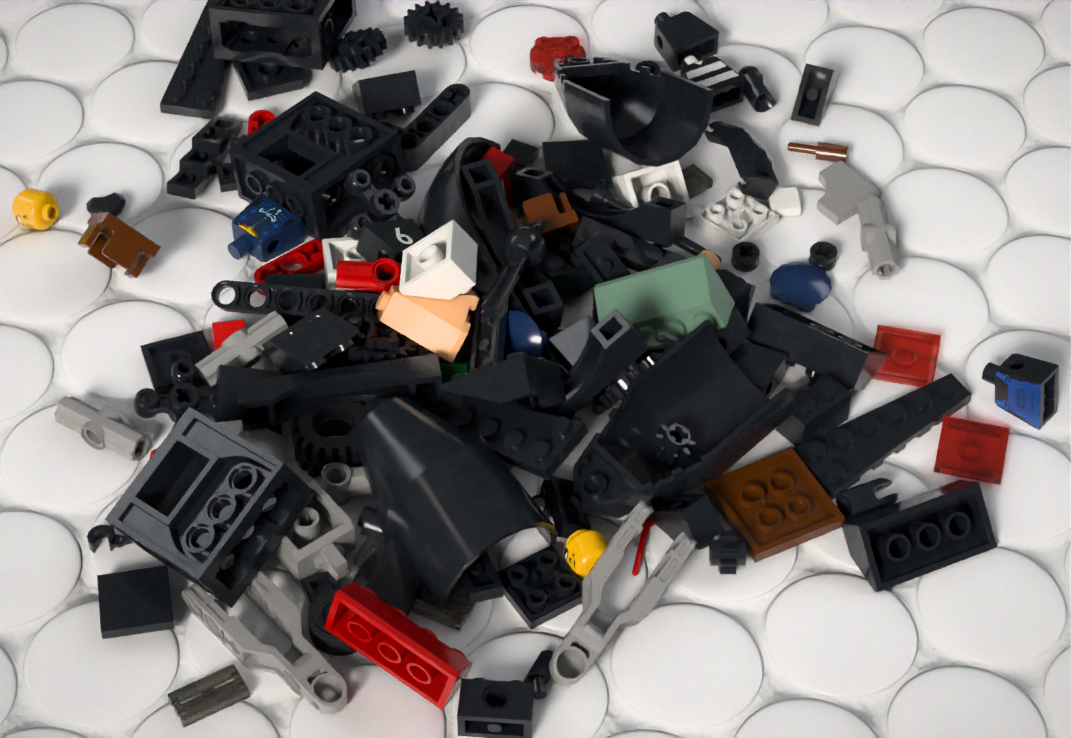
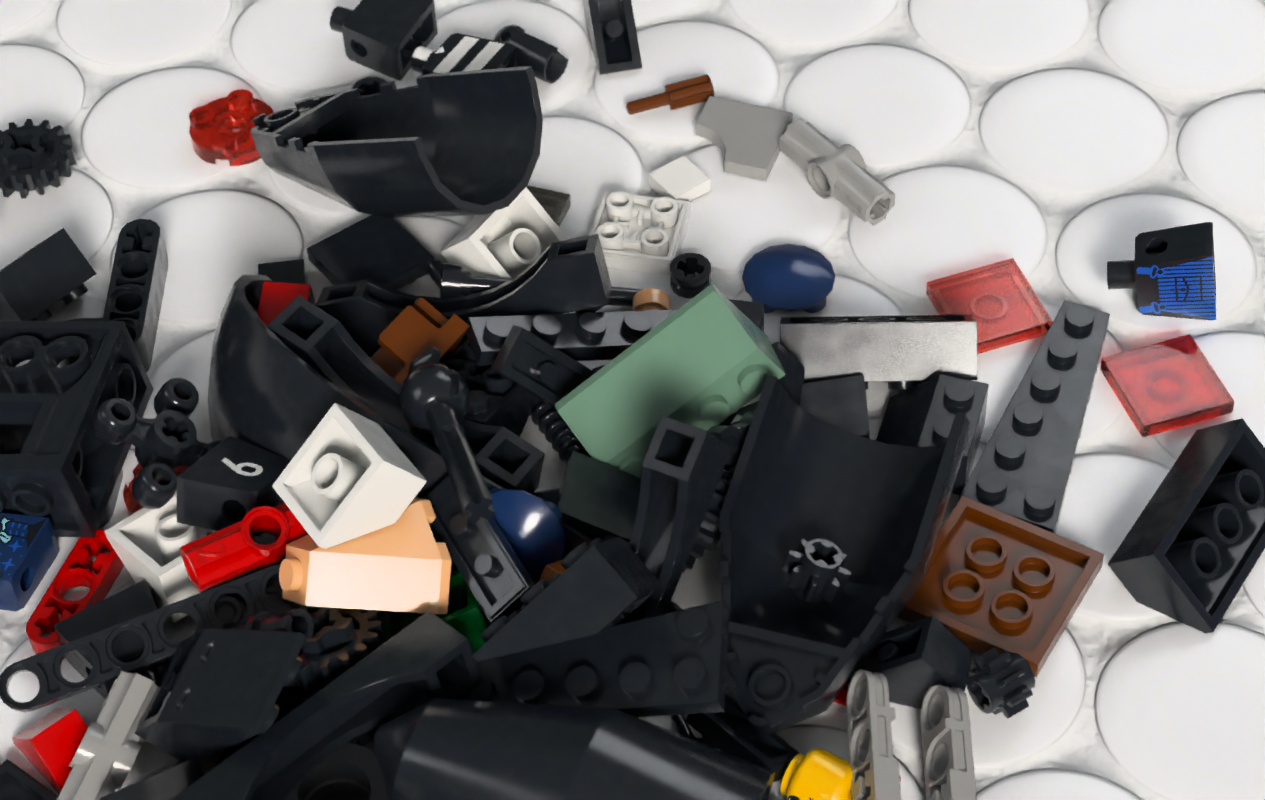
camera: 30 degrees left, 0 degrees up
black piece [704,121,779,201] -> none
black bush [808,242,837,272] -> none
black piece [836,478,898,521] -> none

